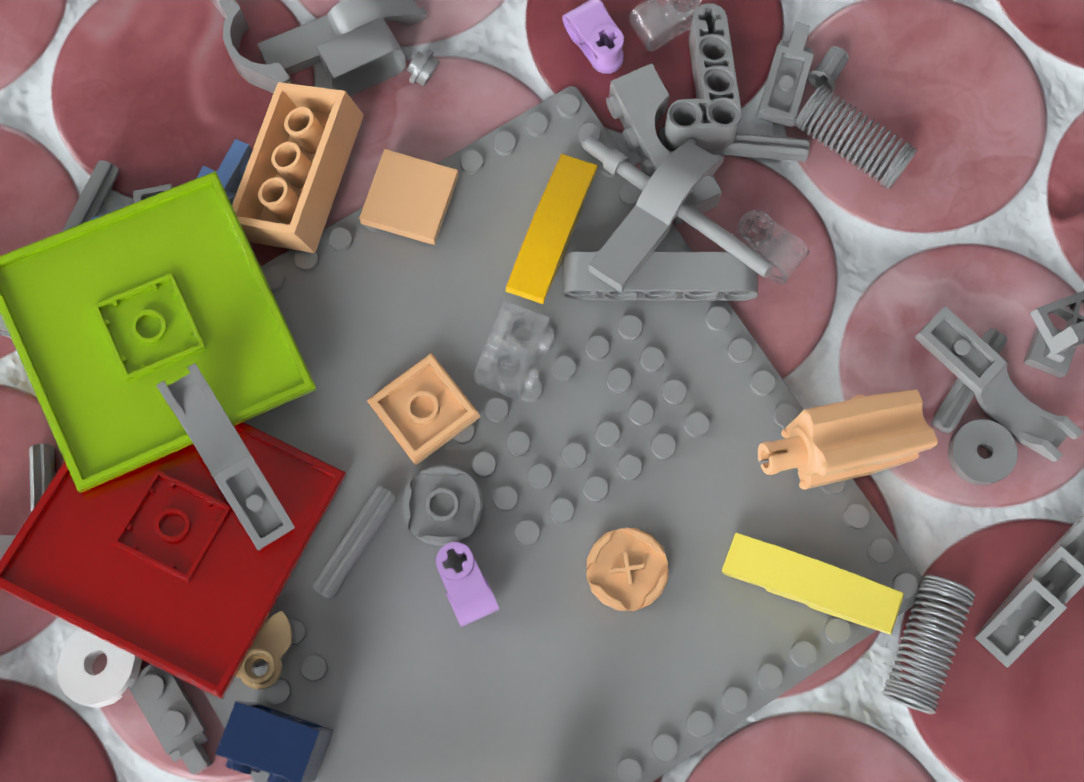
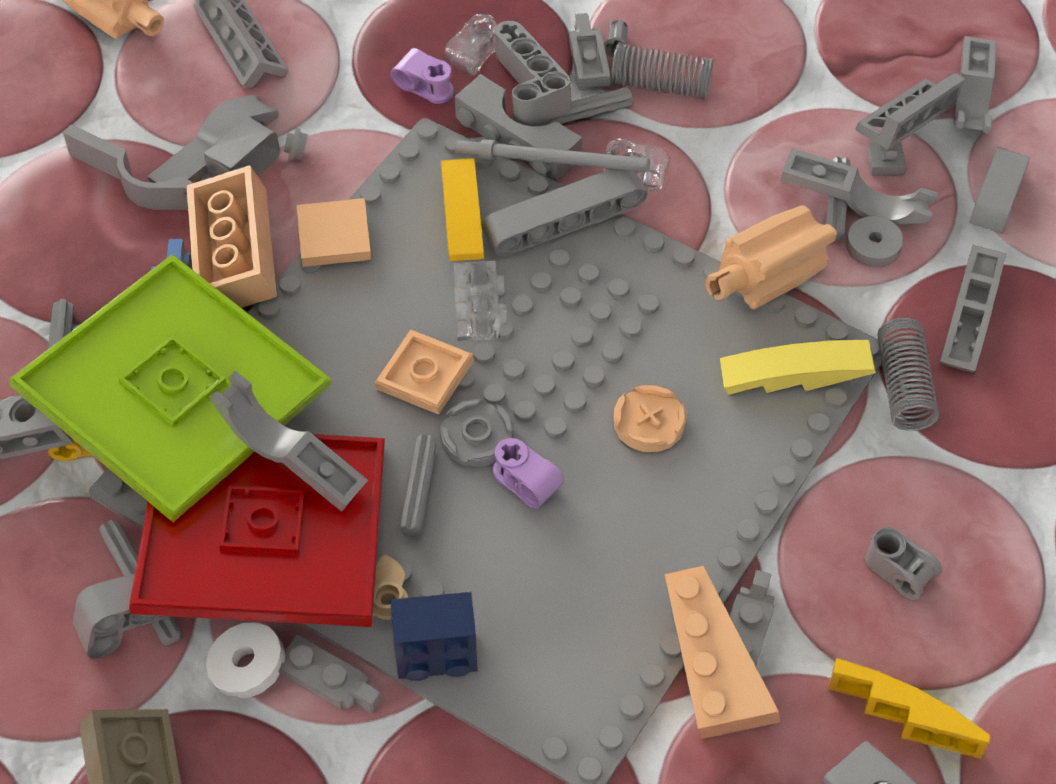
camera: 25 degrees left, 20 degrees down
light grey piece [589,138,724,293] -> none

